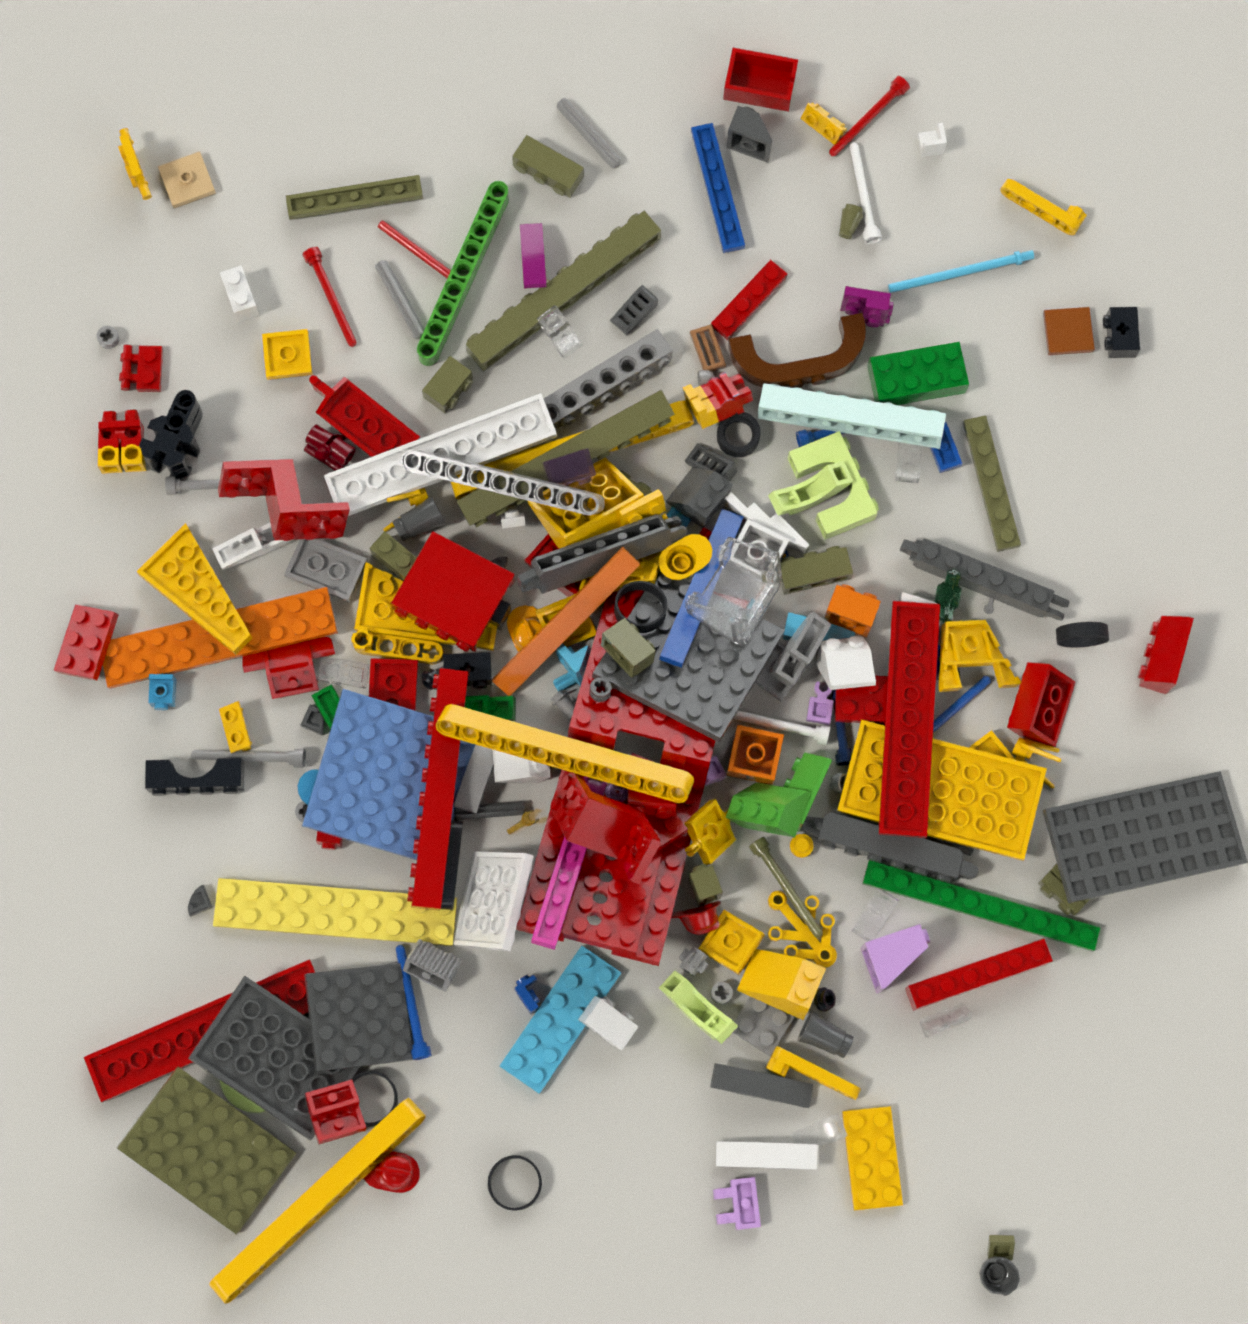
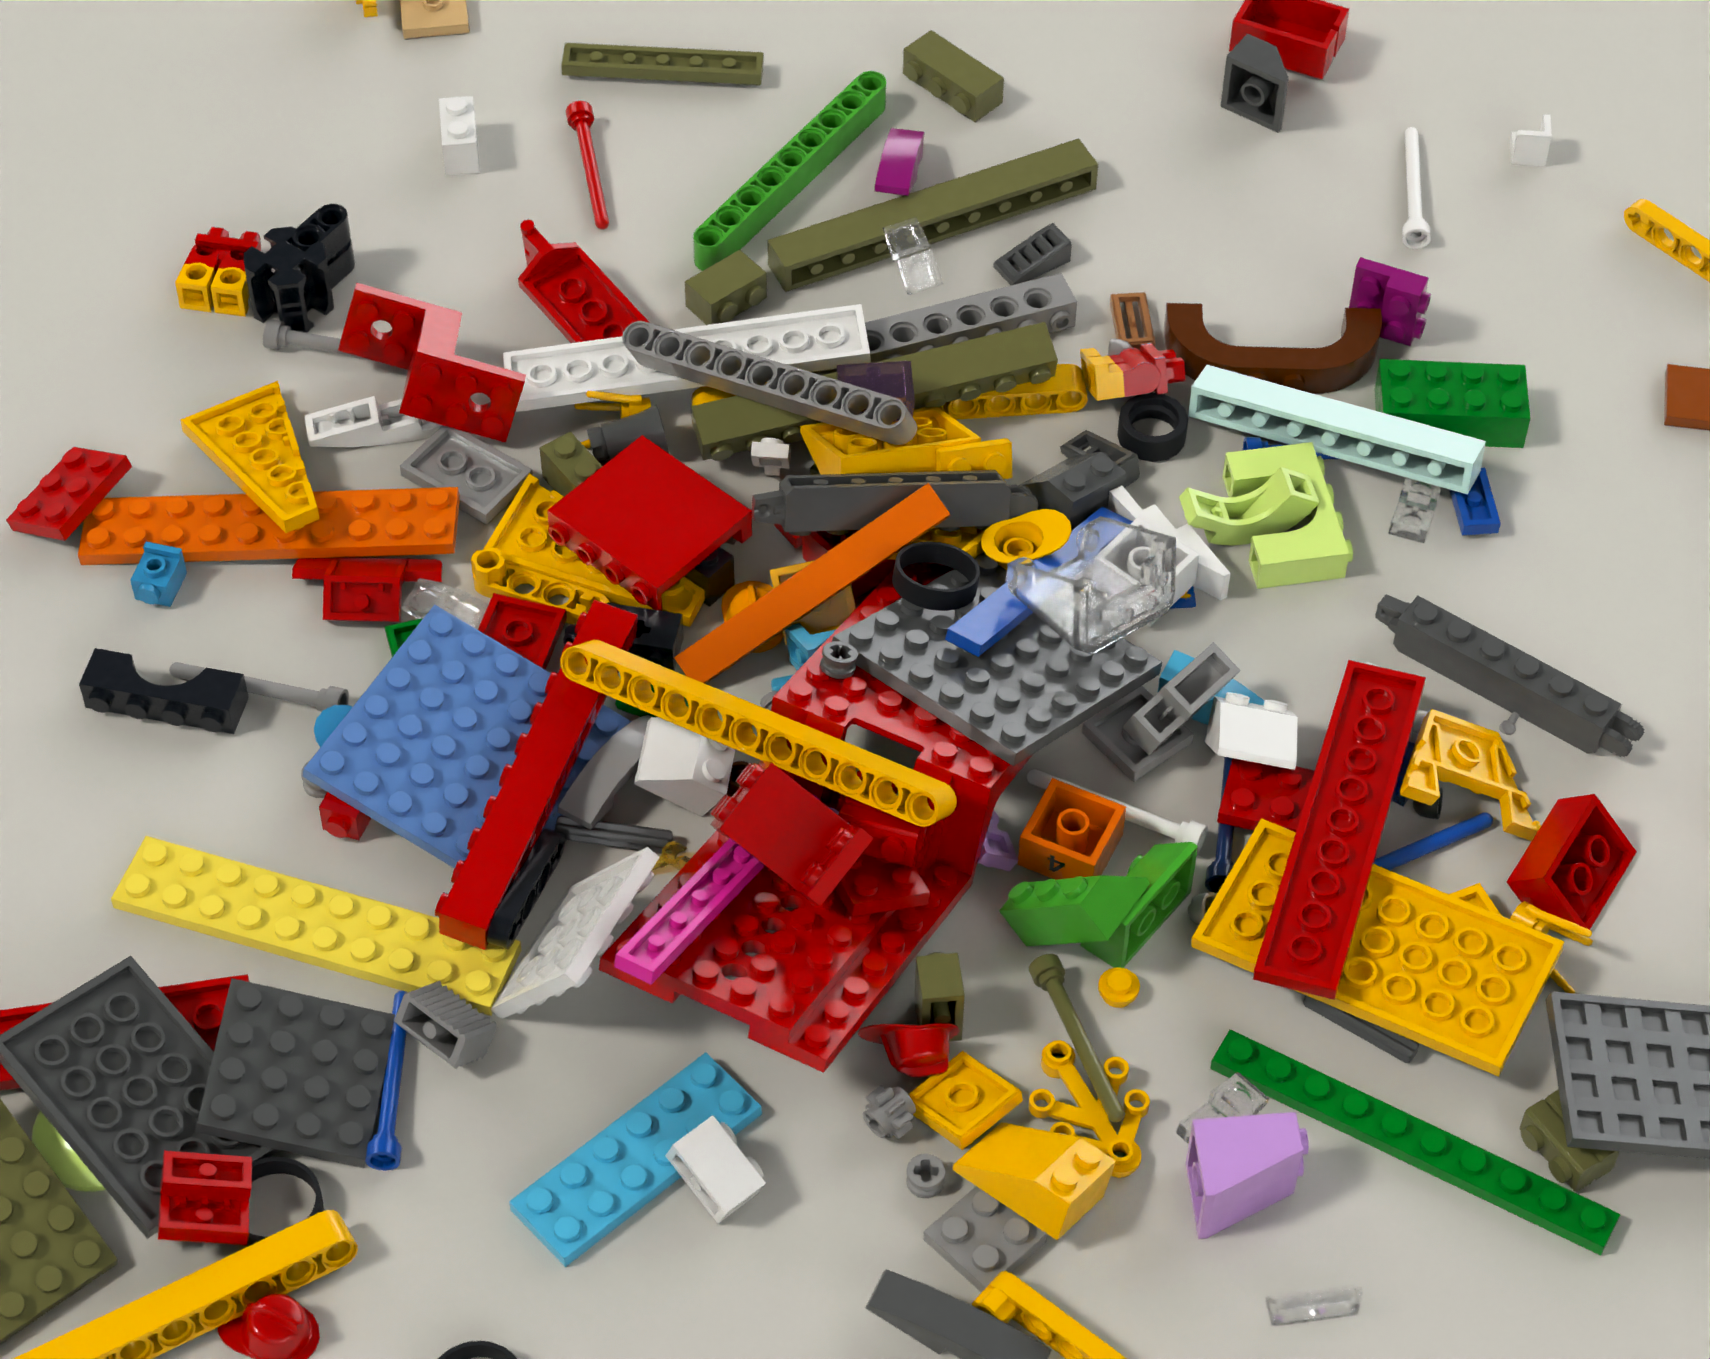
camera: 15 degrees right, 25 degrees down
light grey bush [97,326,119,349] -> none
red plate [119,344,163,392] -> none
dark grey tile [188,885,213,917] -> none
yellow hinge [219,701,252,753] -> none
yellow plate [262,329,313,380] -> none
dark grey tile [300,704,325,736] -> none
dark red pin [303,424,356,471] -> none
light grey axle [375,260,425,340] -> none
bar [377,220,451,278] -> none
blue bracket [514,974,540,1015] -> none
light grey axle [557,98,621,168] -> none
brick [601,618,656,678] -> none
yellowish green arch [659,971,738,1044] -> none
yellow plate [684,799,736,865] -> none
blue plate [691,123,745,253] -> none
red plate [711,259,788,340] -> none
olive brick [777,546,853,595] -> none
dark grey plant [797,1011,854,1058] -> none
yellow hinge [800,102,847,145] -> none
dark grey hinge [801,812,979,883] -> none
lavender plate [806,681,834,725] -> none
black plate [814,987,836,1012] -> none
orange brick [824,584,881,638] -> none
red piece [829,75,910,157] -> none
olive cone [839,204,864,239] -> none
medium azure bar [888,250,1034,293] -> none
red brick [905,939,1053,1011] -> none
clear green axle [935,568,962,624] -> none
olive plate [963,415,1021,552] -> none
black tyre [1056,622,1109,648] -> none

